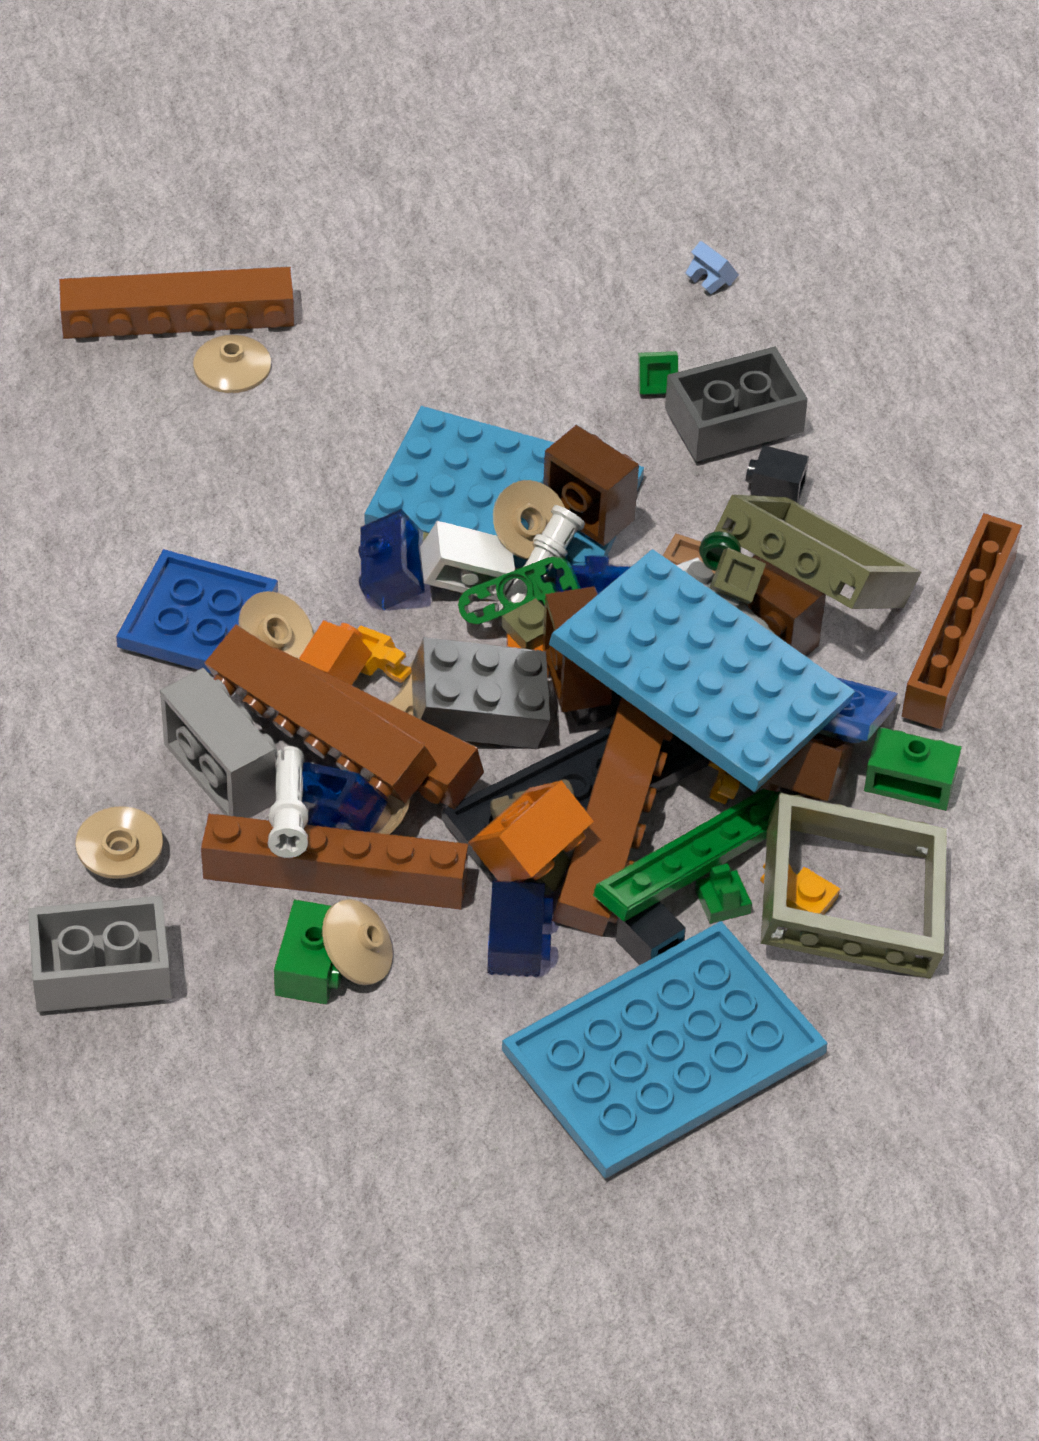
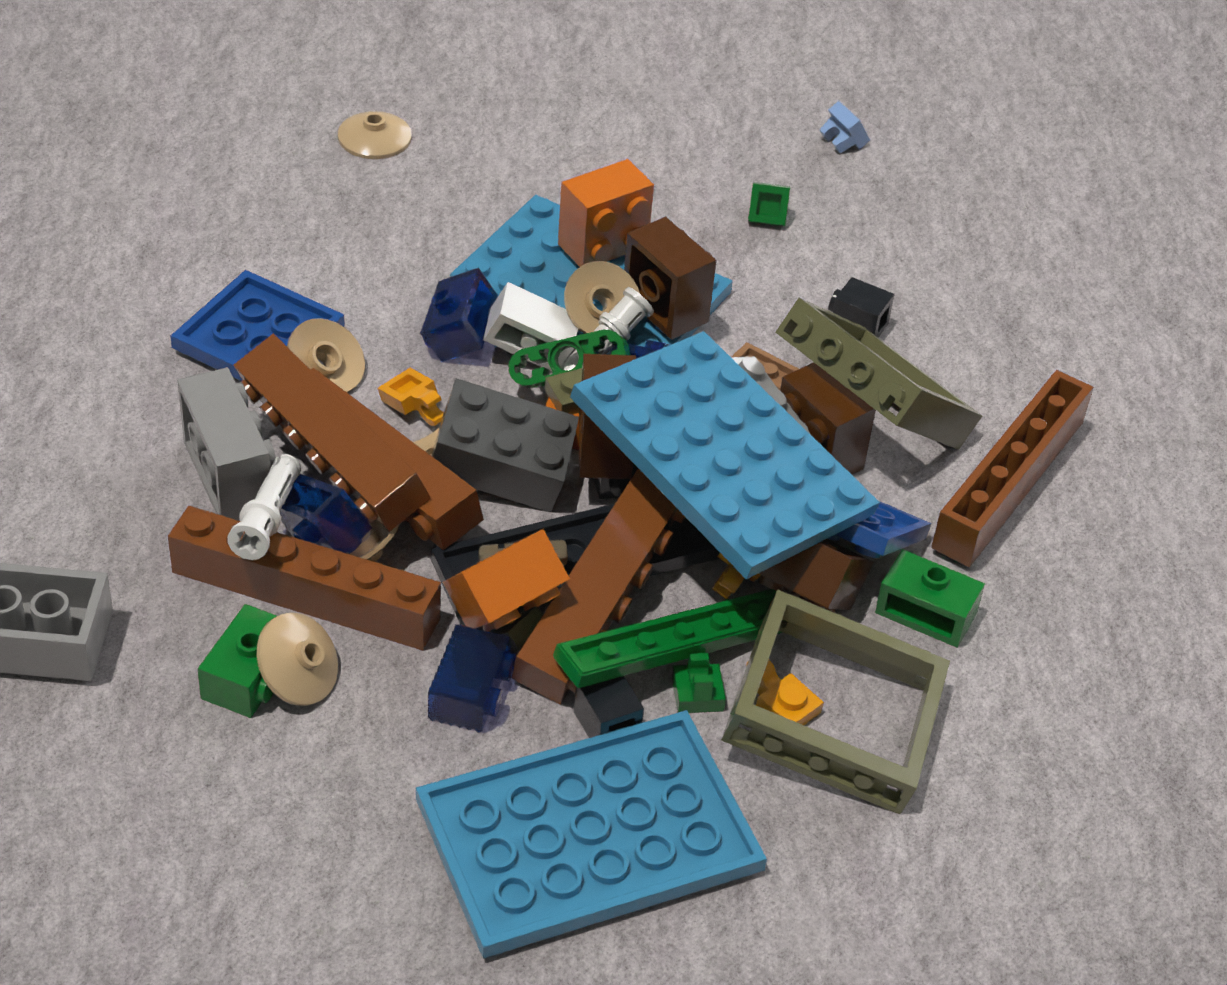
camera: 10 degrees right, 5 degrees down
dark orange brick [59,267,294,339] -> none
tan dish [75,806,163,879] -> none
orange brick [299,620,372,685] -> none
dark grey brick [665,346,808,461] -> none
dark green plate [699,531,741,571] -> none
olive plate [710,548,766,604] -> none
none -> orange brick [558,159,654,267]

